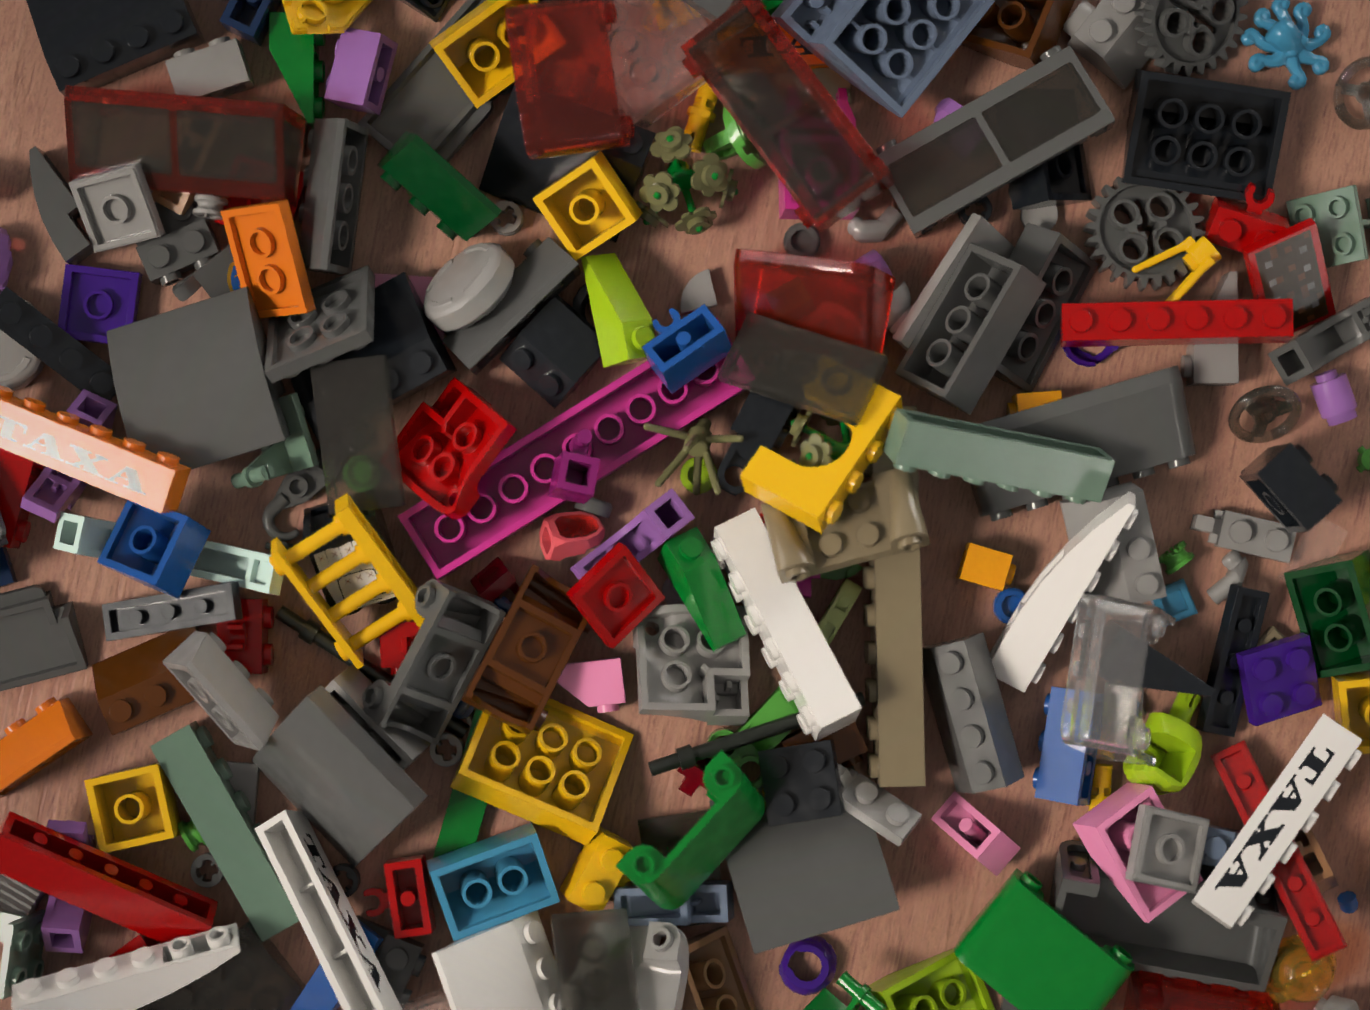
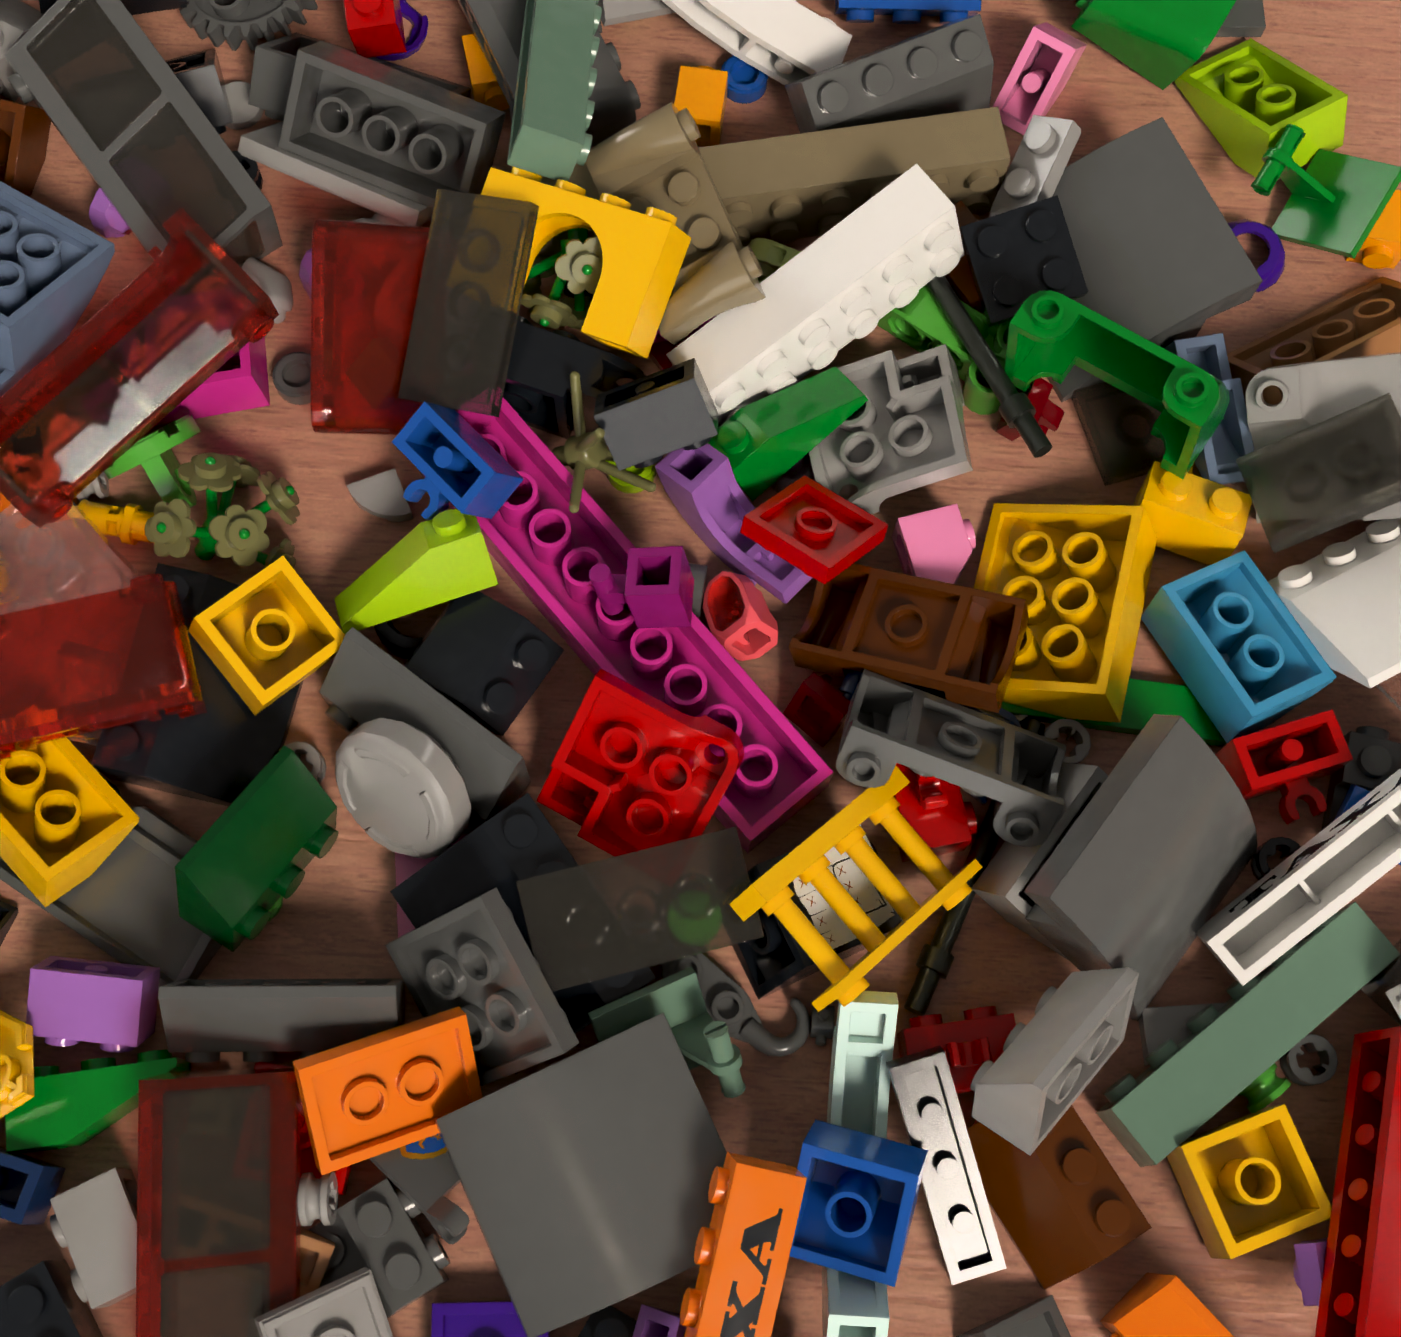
camera: 95 degrees left, 15 degrees down
none -> black brick [593,358,718,471]

